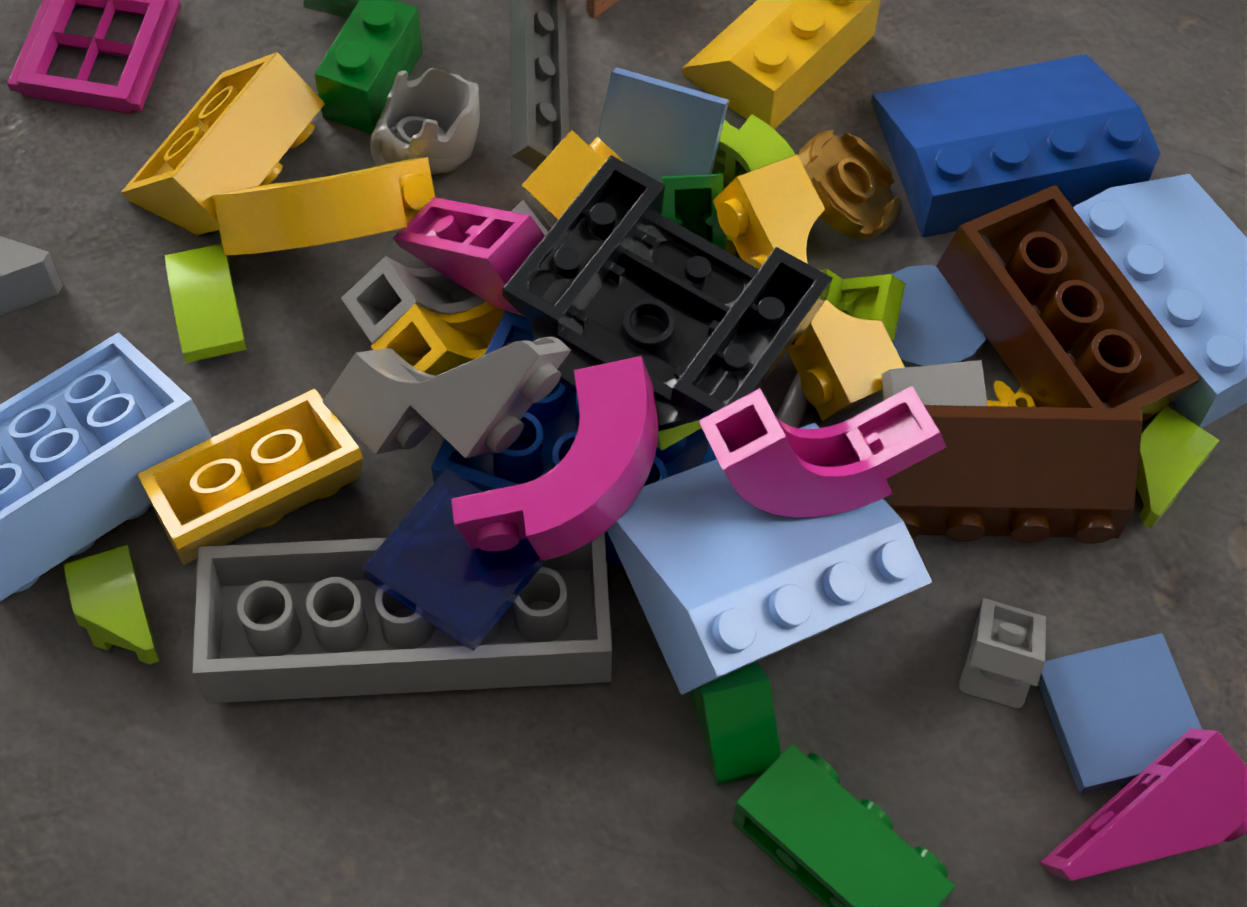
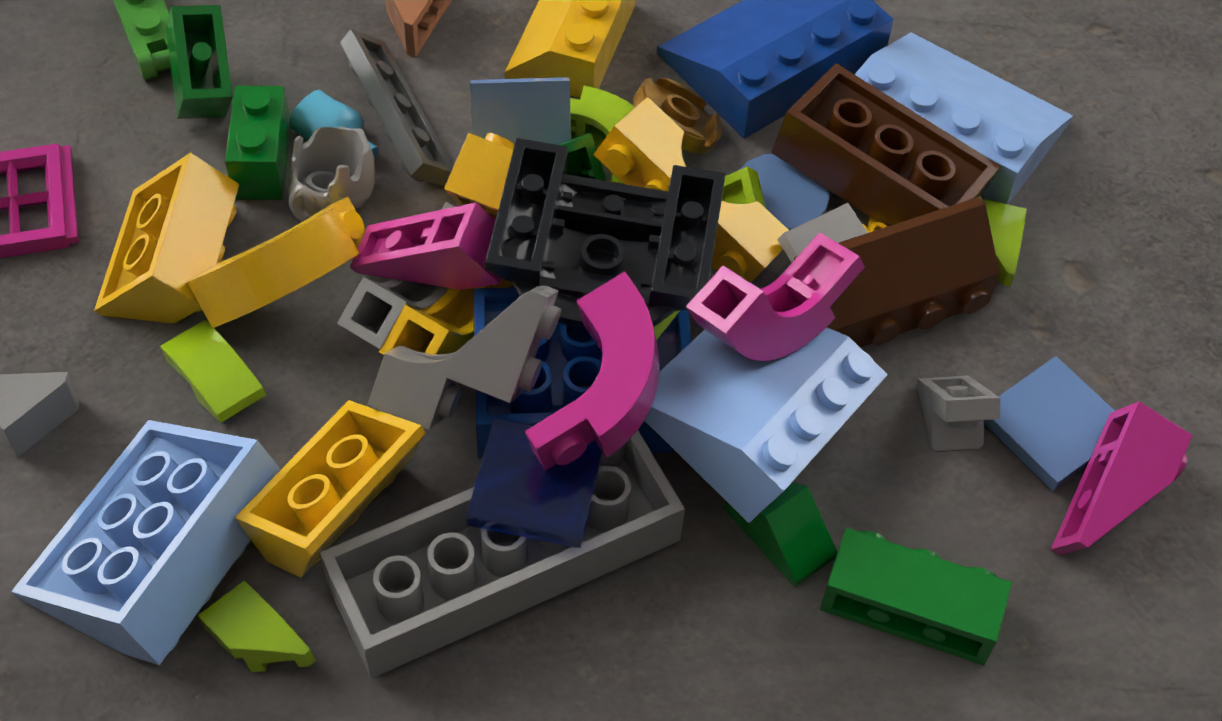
camera: 25 degrees left, 5 degrees down
none -> medium azure piece [289,90,379,160]

